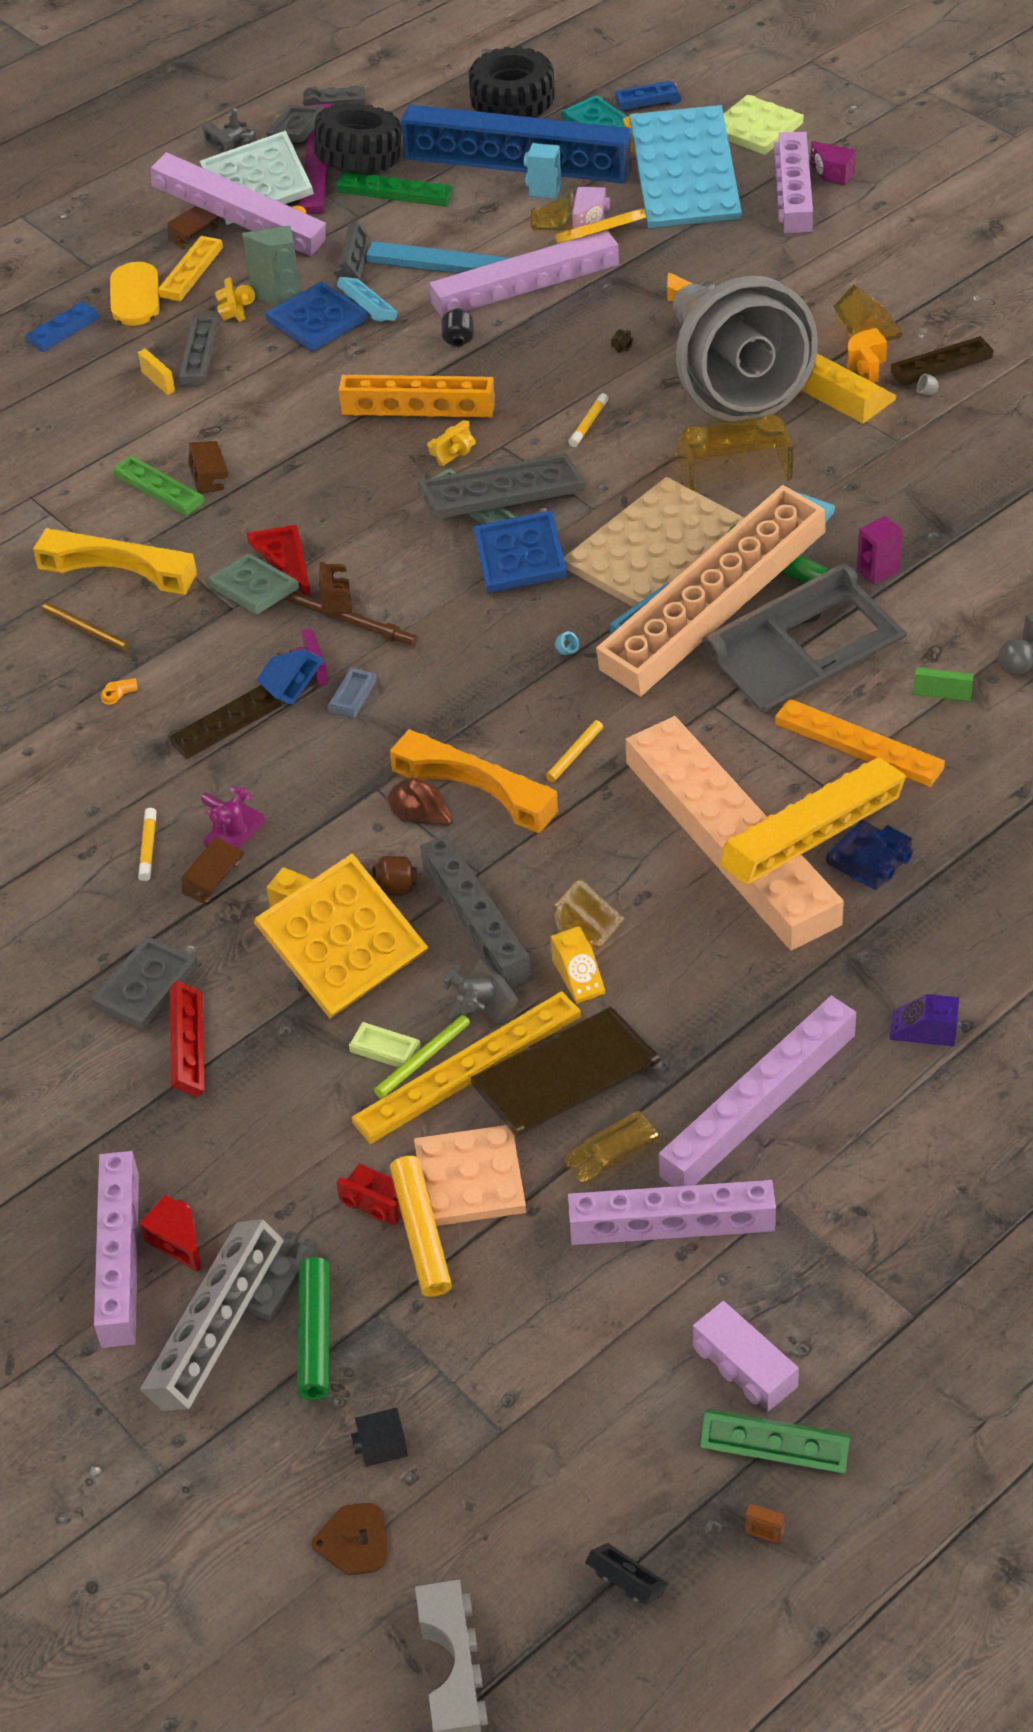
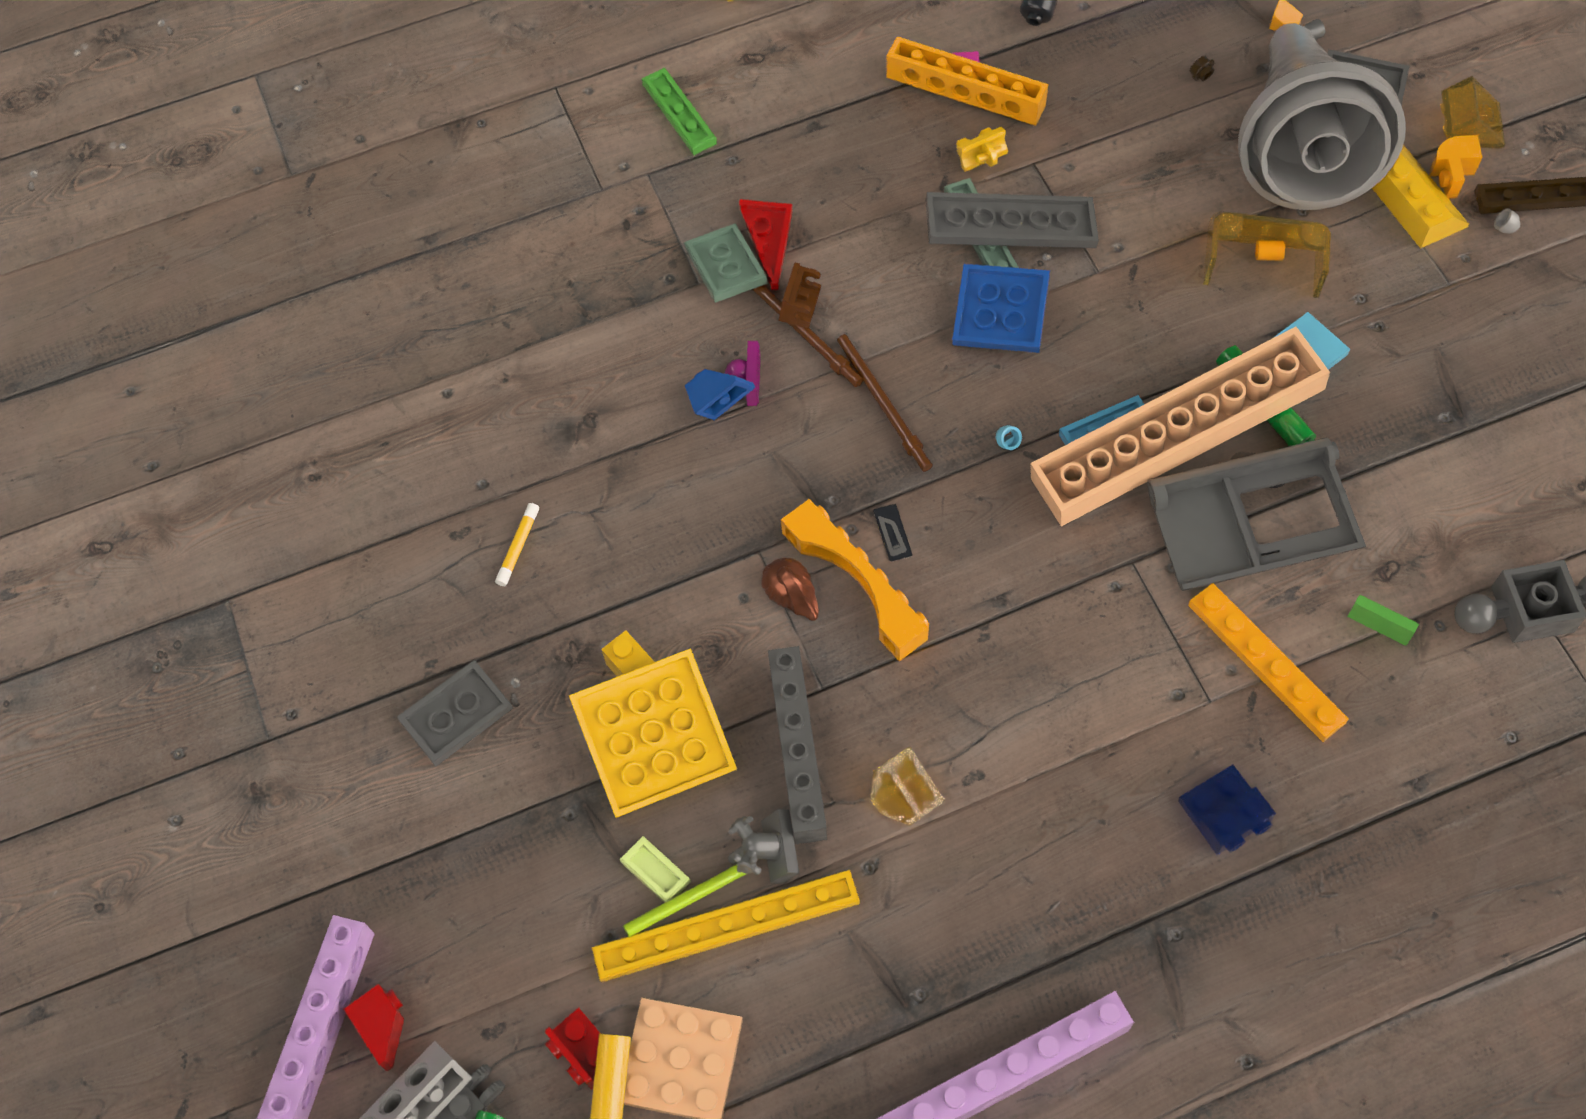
camera: 20 degrees right, 15 degrees up
yellow arch [33,528,197,595] -> none
pearl gold bar [42,602,130,652] -> none
light orange arm [101,678,138,705] -> none
dark brown plate [169,685,281,760] -> none
red plate [169,981,205,1098] -> none
reddish brown hinge [182,836,244,904] -> none
reddish brown hinge [188,441,228,495] -> none
magenta piece [201,786,266,849] -> none
sand blue tile [328,668,377,719] -> none
reddish brown head [371,856,418,895] -> none
dark brown door [471,1007,660,1137] -> none
yellow bar [545,720,603,783] -> none
yellow slope [550,926,606,1004] -> none
tan plate [564,477,744,607] -> none
clear yellow hinge [564,1111,658,1182] -> none
yellow bar [568,393,609,447] -> none
light nougat brick [626,716,844,951] -> none
yellow brick [719,757,906,885] -> none
magenta brick [857,516,903,585] -> none
dark purple slope [890,994,959,1047] -> none
none -> reddish brown bar [837,334,933,472]
none -> black sticker [873,504,913,562]
none -> light orange hinge [1255,240,1285,261]

